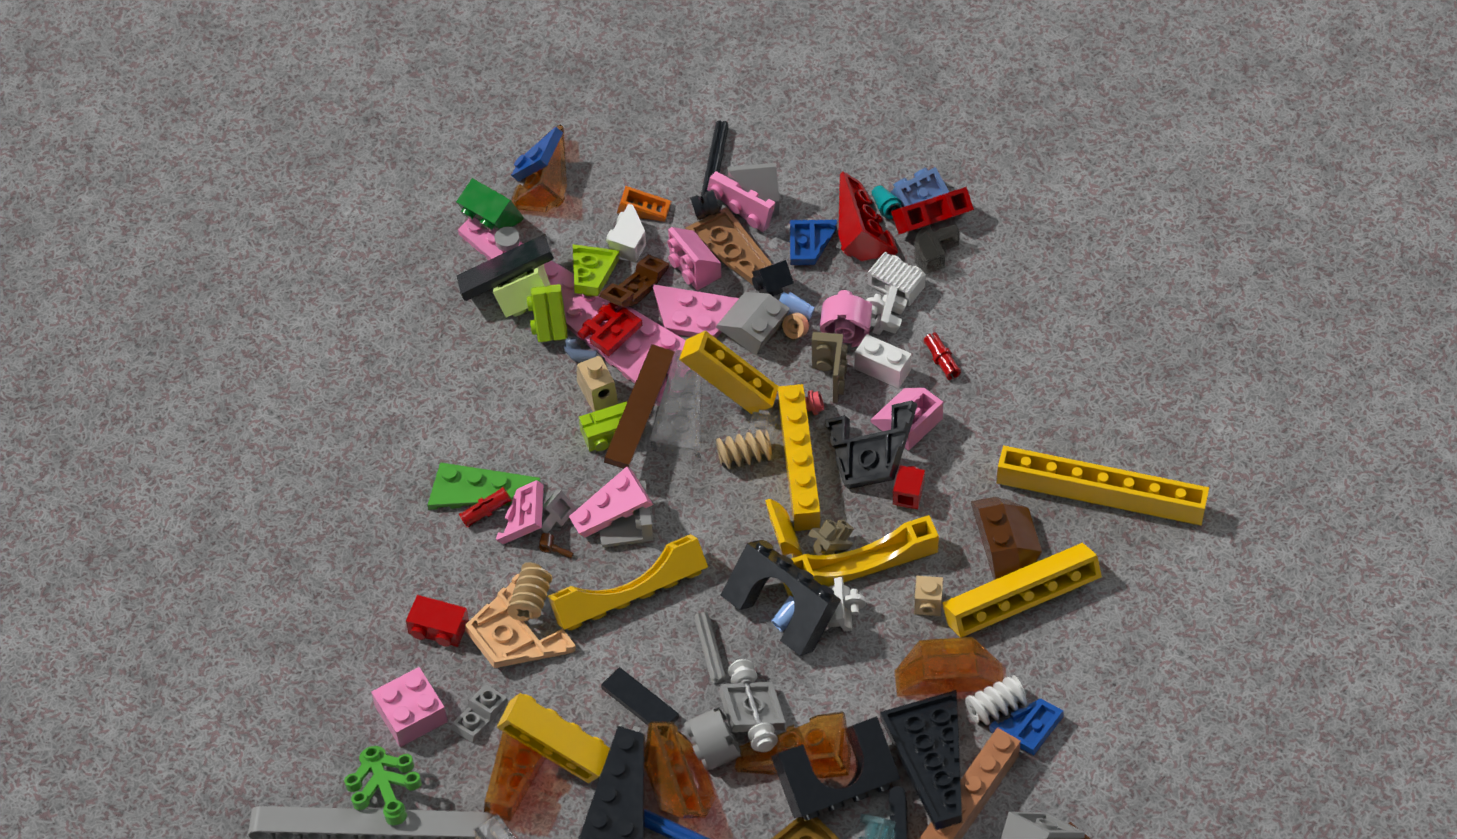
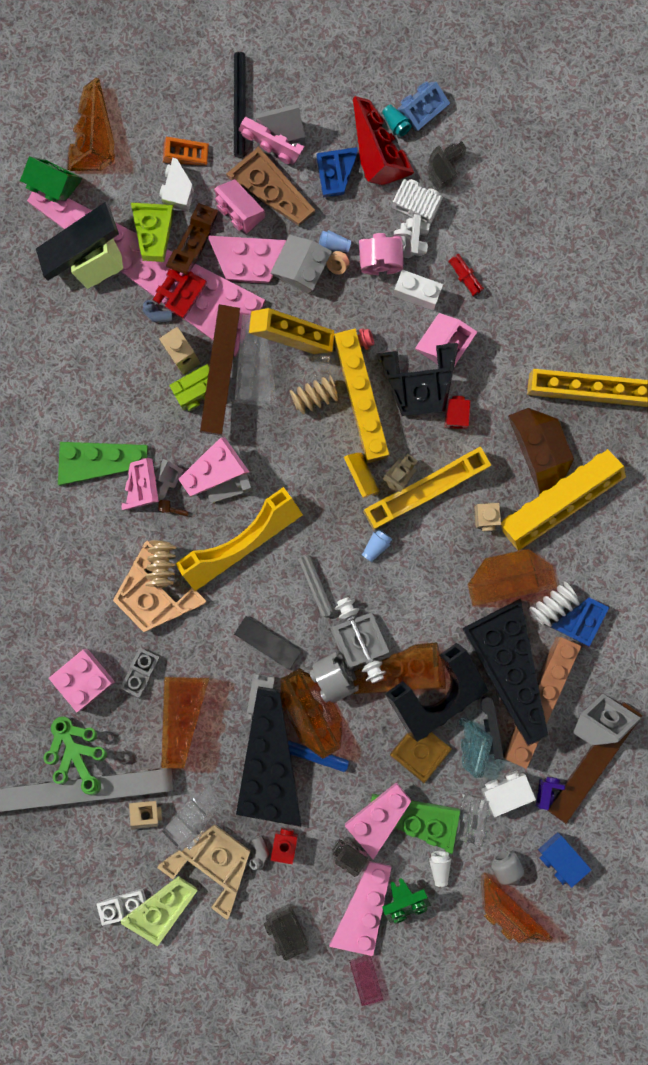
camera: 15 degrees left, 30 degrees up
red brick [406,595,469,647] -> none
red pin [459,487,512,528] -> none
light grey tile [495,227,520,251] -> none
yellow brick [496,693,610,784] -> none
blue wing [511,127,563,181] -> none
lime brick [527,284,568,342] -> none
black wheel [690,190,721,220] -> none
black arch [720,540,841,656] -> none
black brick [752,260,794,296] -> none
dark tan bracket [812,332,848,404] -> none
white hips [827,577,866,632] -> none
red arch [891,186,974,234] -> none

